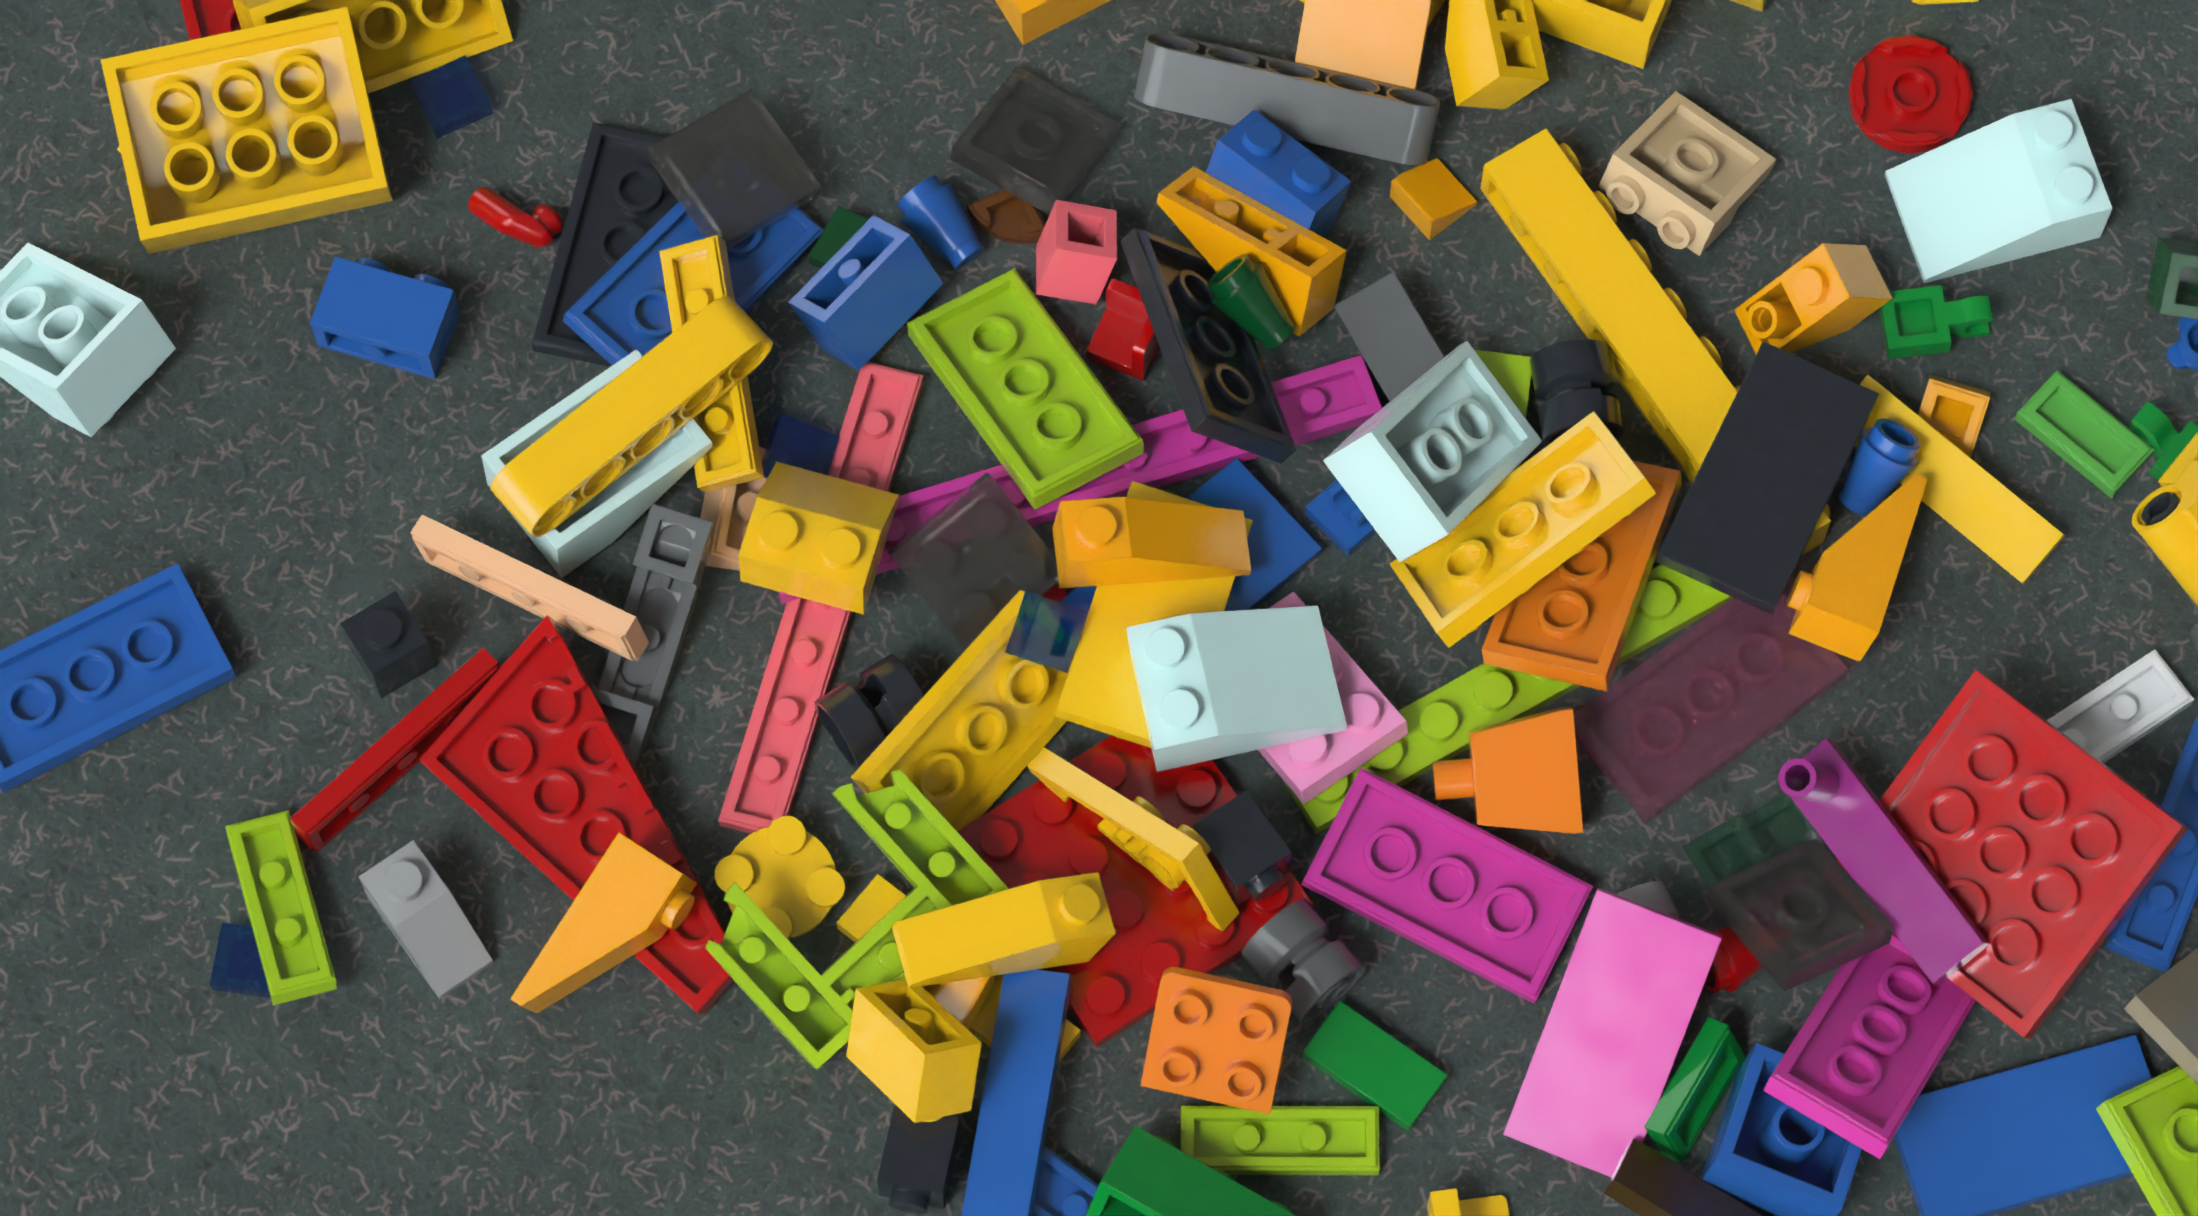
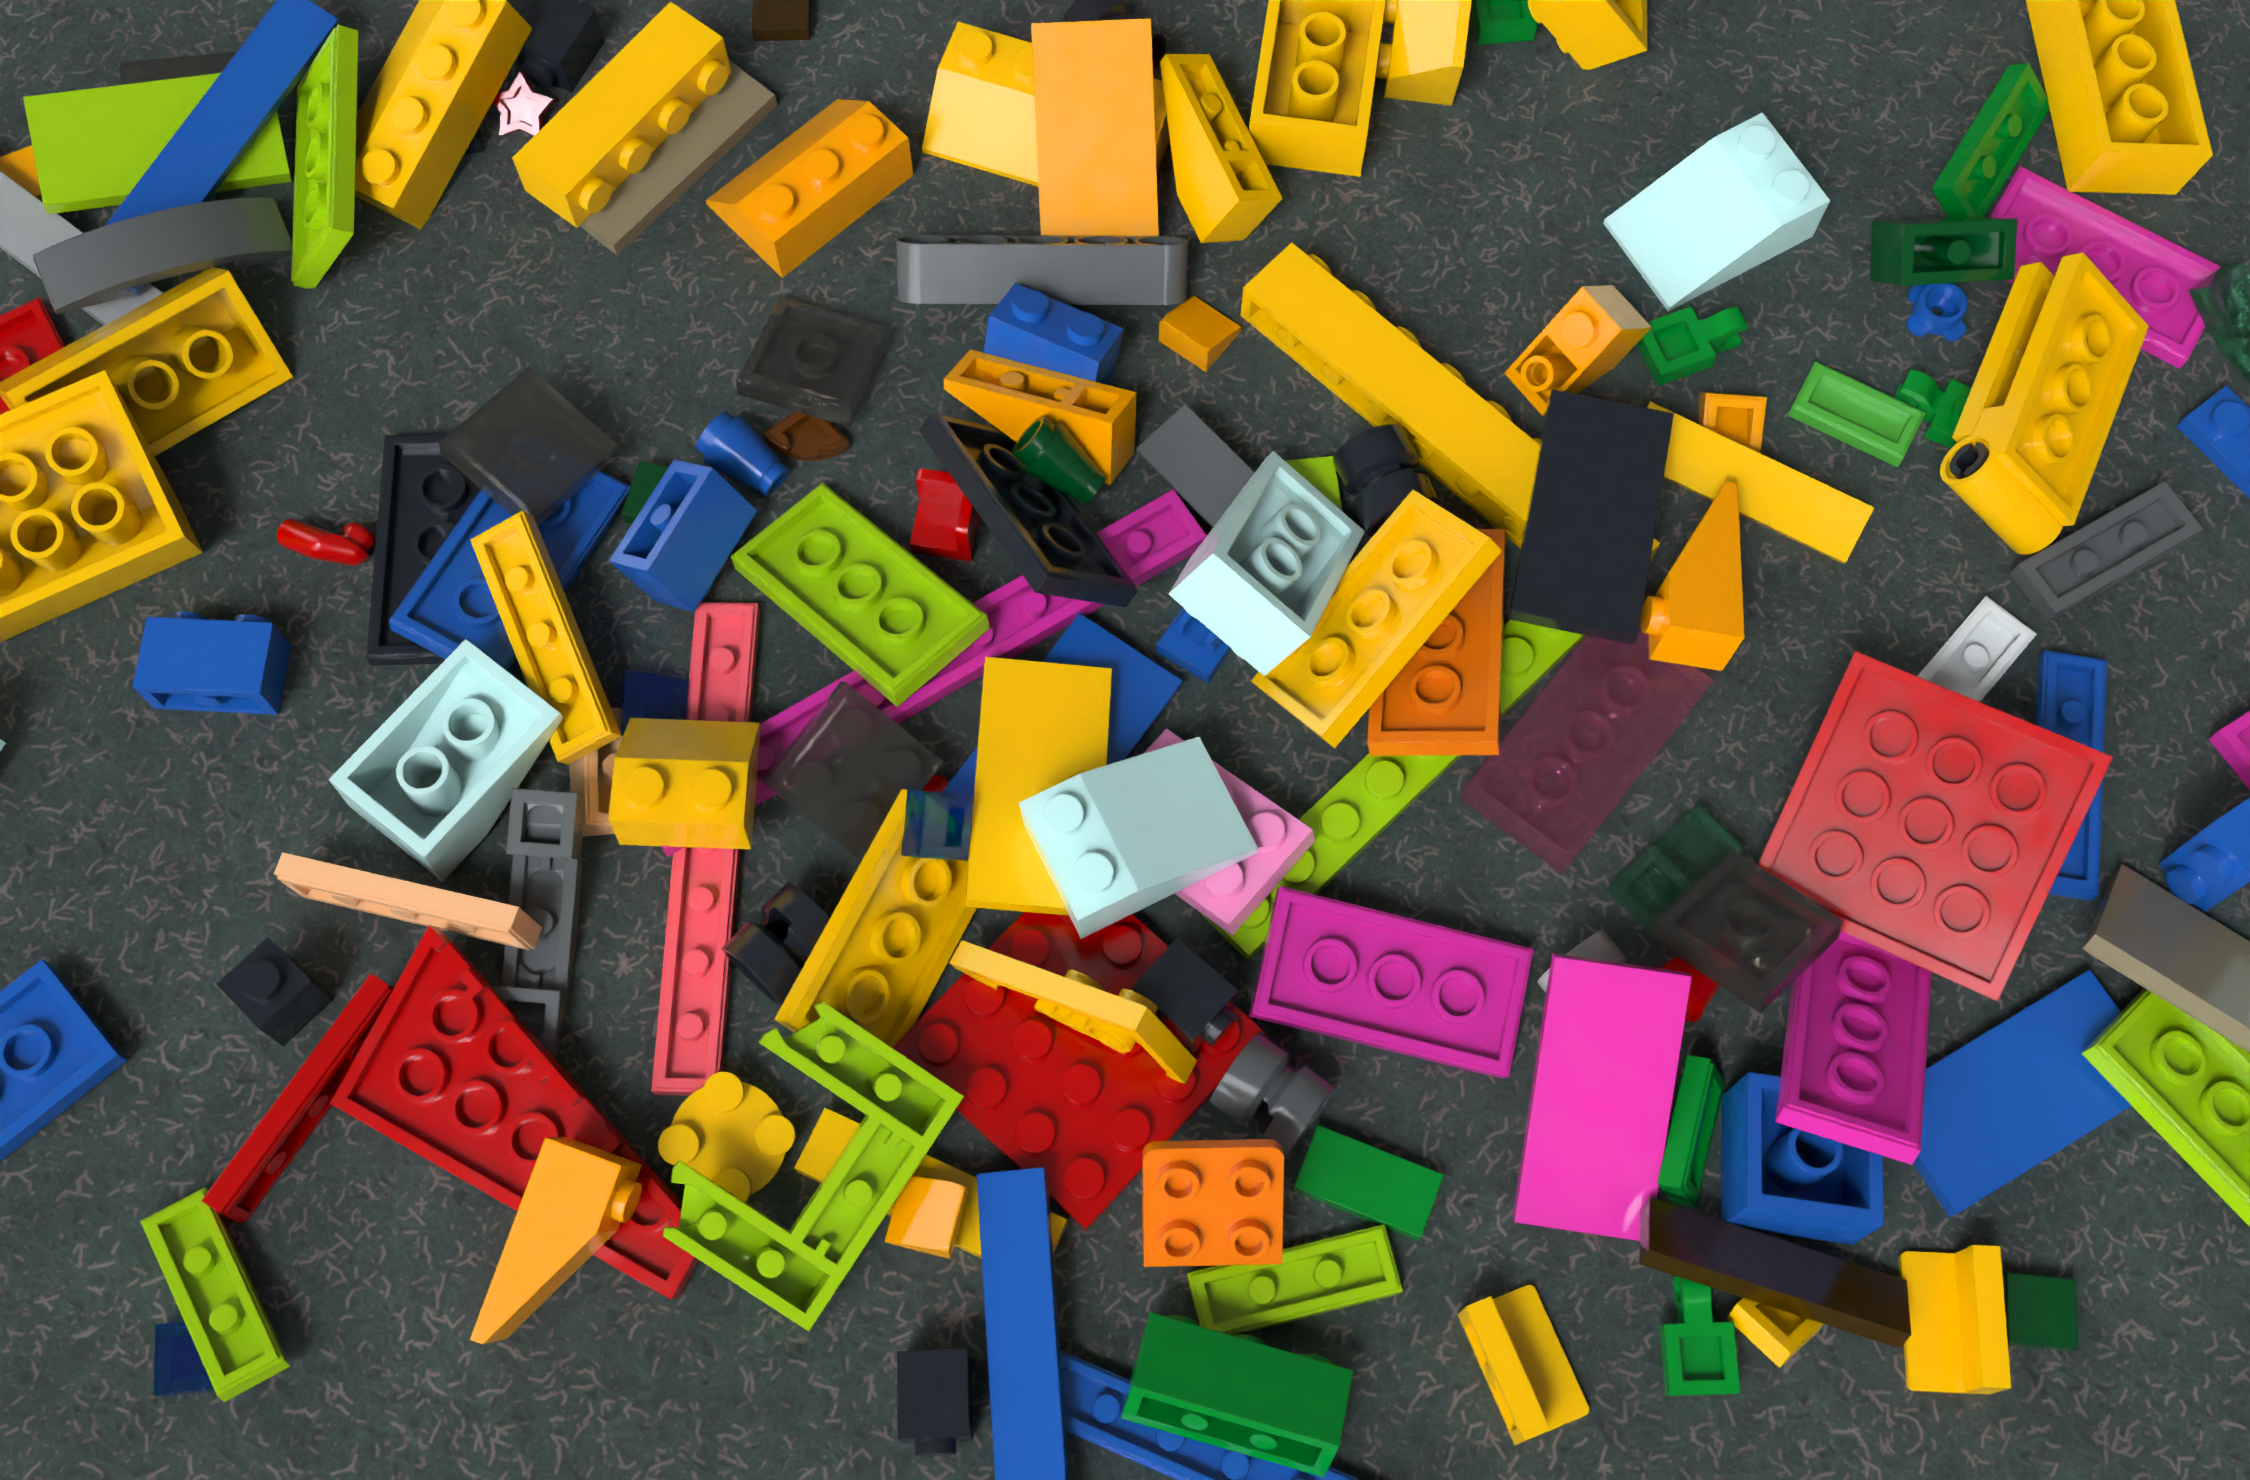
camera: 15 degrees left, 0 degrees up
light grey slope [359,840,494,1000] -> none
clear blue tile [409,55,493,139] -> none
yellow beam [490,296,773,538] -> none
yellow brick [846,978,982,1123] -> none
yellow slope [892,872,1116,988] -> none
coral brick [1036,200,1117,305] -> none
light orange slope [1052,497,1251,589] -> none
orange torso [1432,707,1583,834] -> none
tan plate [1598,91,1777,256] -> none
magenta piece [1777,738,1990,985] -> none
blue cone [1839,419,1921,516] -> none
red tile [1847,35,1973,154] -> none

